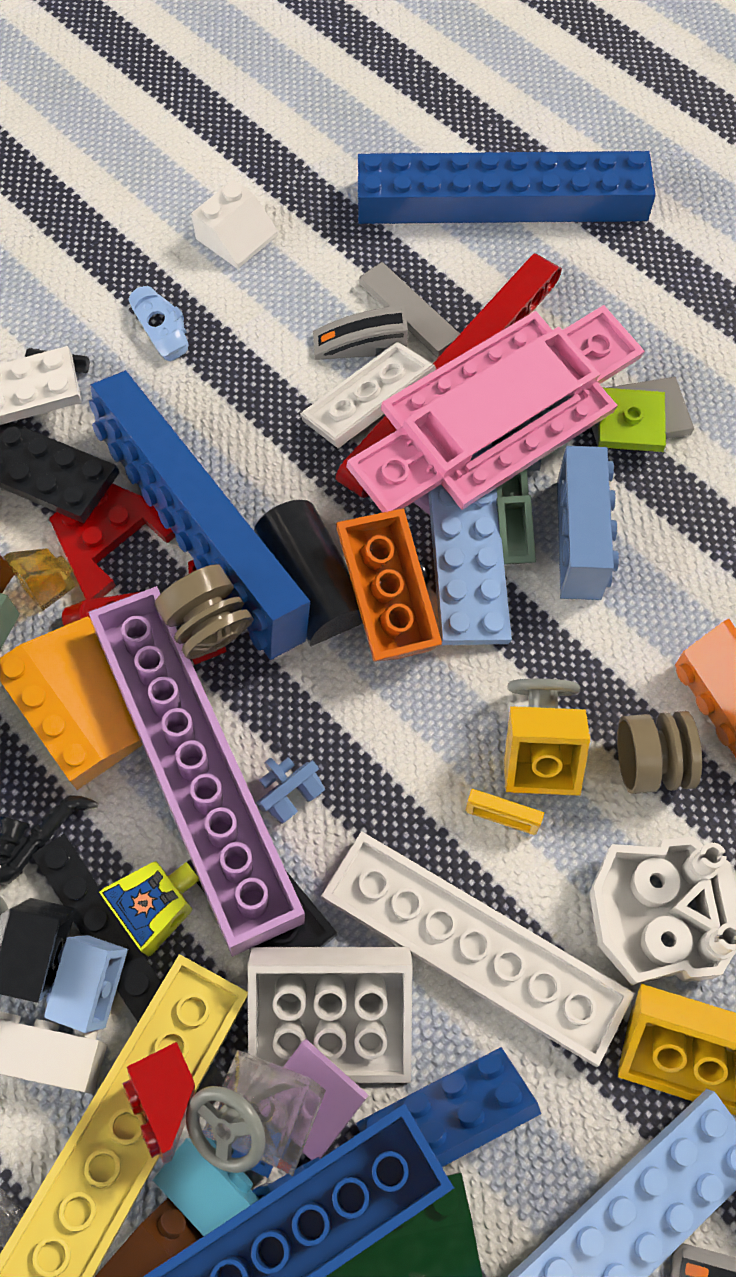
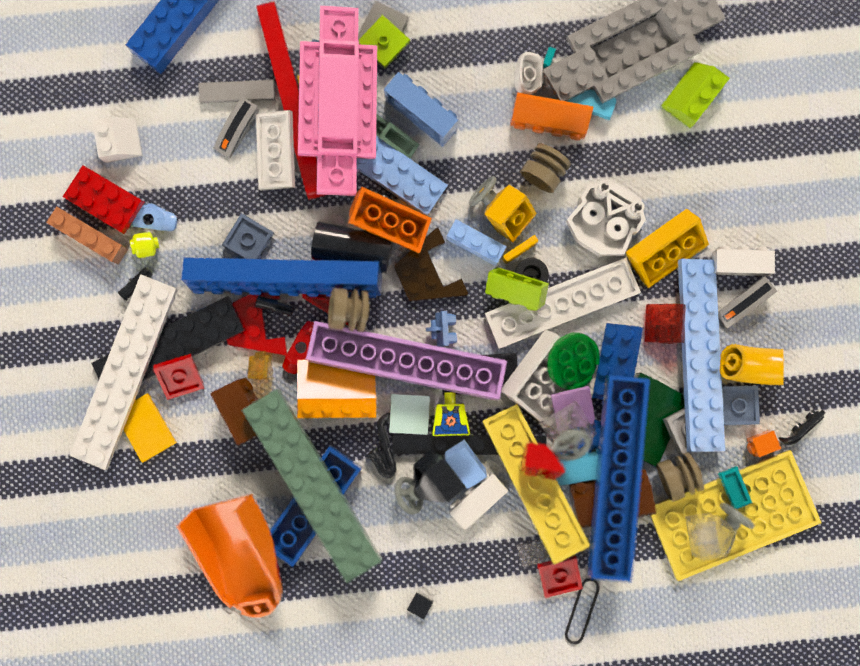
camera: 55 degrees left, 20 degrees up
none -> nougat brick [46,206,128,265]
none -> red plate [62,165,145,234]
none -> neon yellow head [129,232,159,258]
none -> sand blue plate [222,213,275,259]
none -> black axle [255,295,294,316]
none -> light aqua tile [389,394,430,435]
none -> dark brown wing [394,227,469,302]
none -> light blue brick [446,219,507,266]
none -> lime brick [485,267,549,311]
none -> black tyre [514,258,549,283]
none -> green tile [547,332,600,390]
none -> clear red plate [644,304,686,344]

